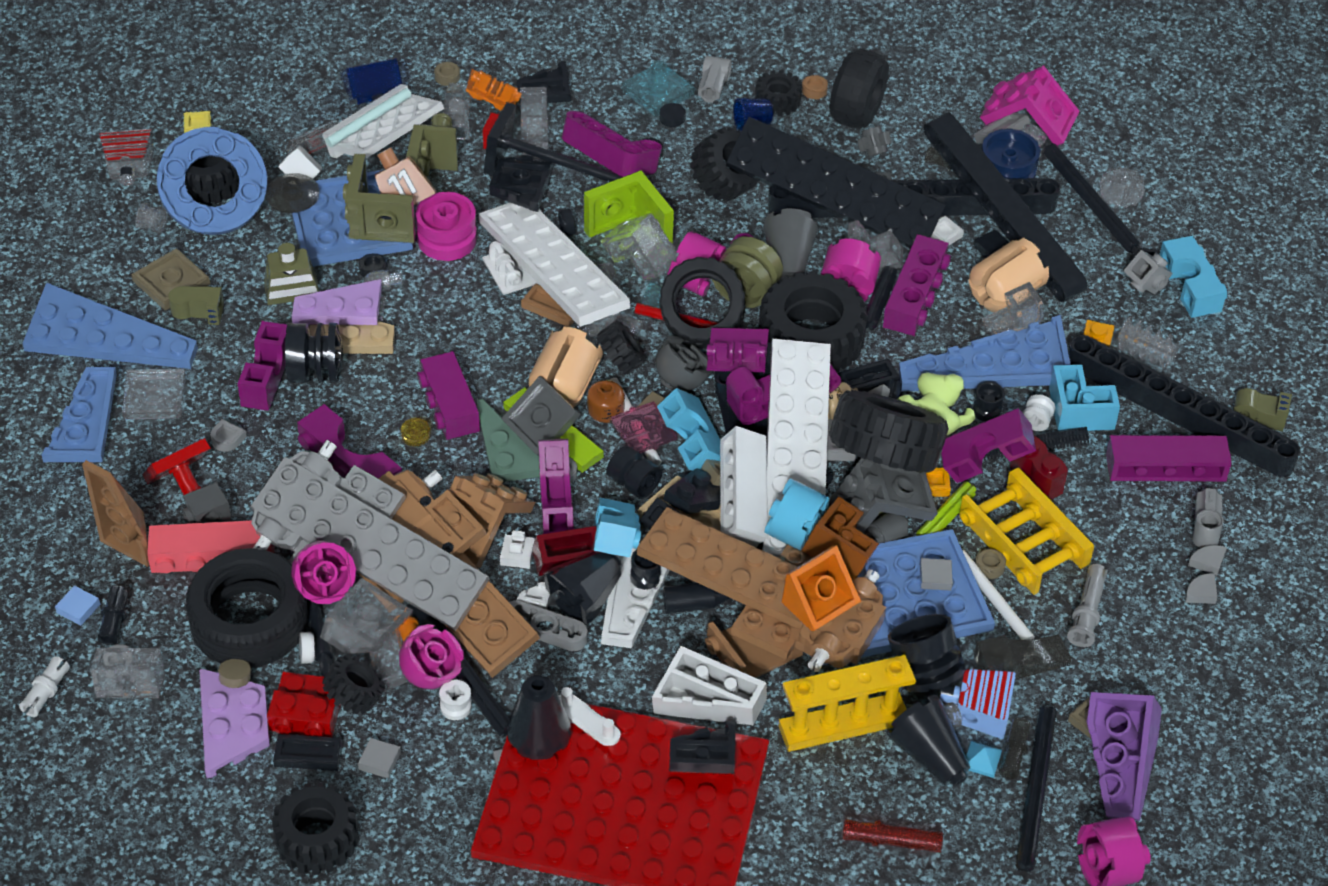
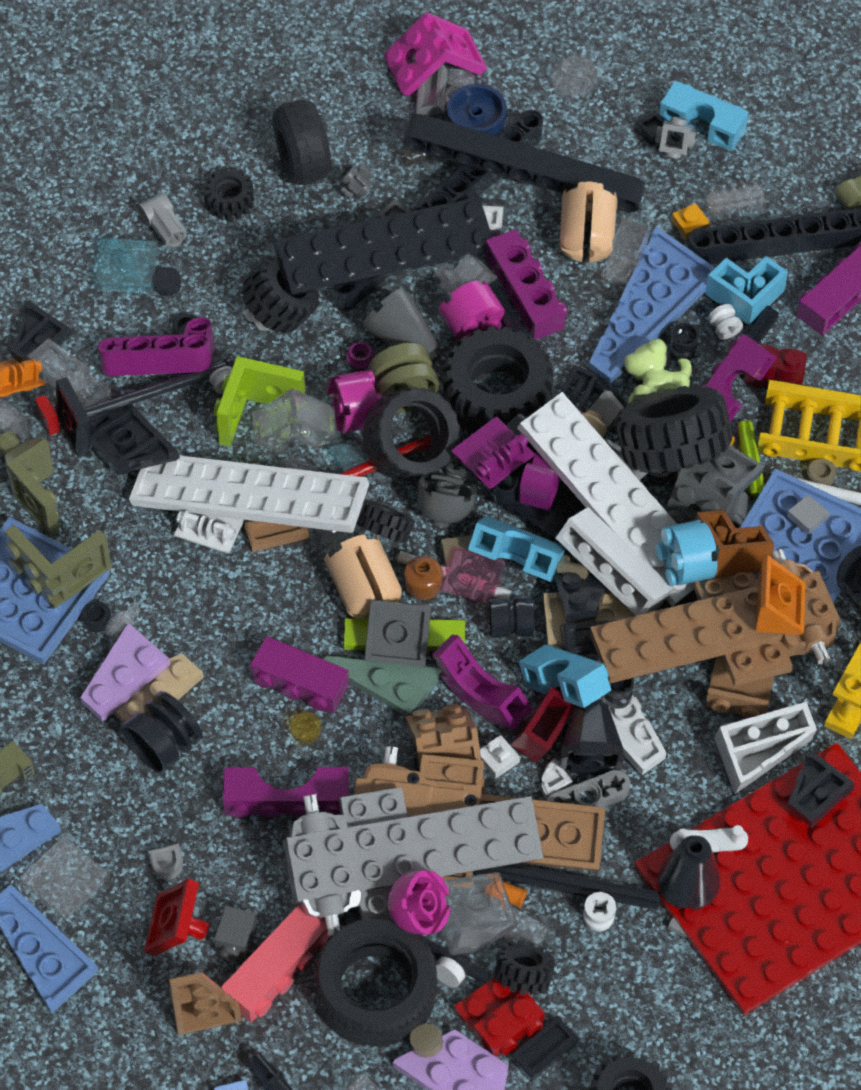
camera: 45 degrees left, 10 degrees up
magenta arch [237,321,287,411] -> none
olive torso [264,243,319,305] -> none
light grey tile [358,738,401,779] -> none
torso [375,147,436,205] -> none
dark pink cylinder [399,624,464,690] -> none
dark pink wheel [415,192,477,261] -> none
black tile [558,208,575,236] -> none
black wheel [662,583,730,614] -> none
clear blue piece [733,97,773,131] -> none
medium nougat tile [802,75,828,99] -> none
black tile [974,229,1009,258] -> none
black axle [1044,143,1140,253] -> none

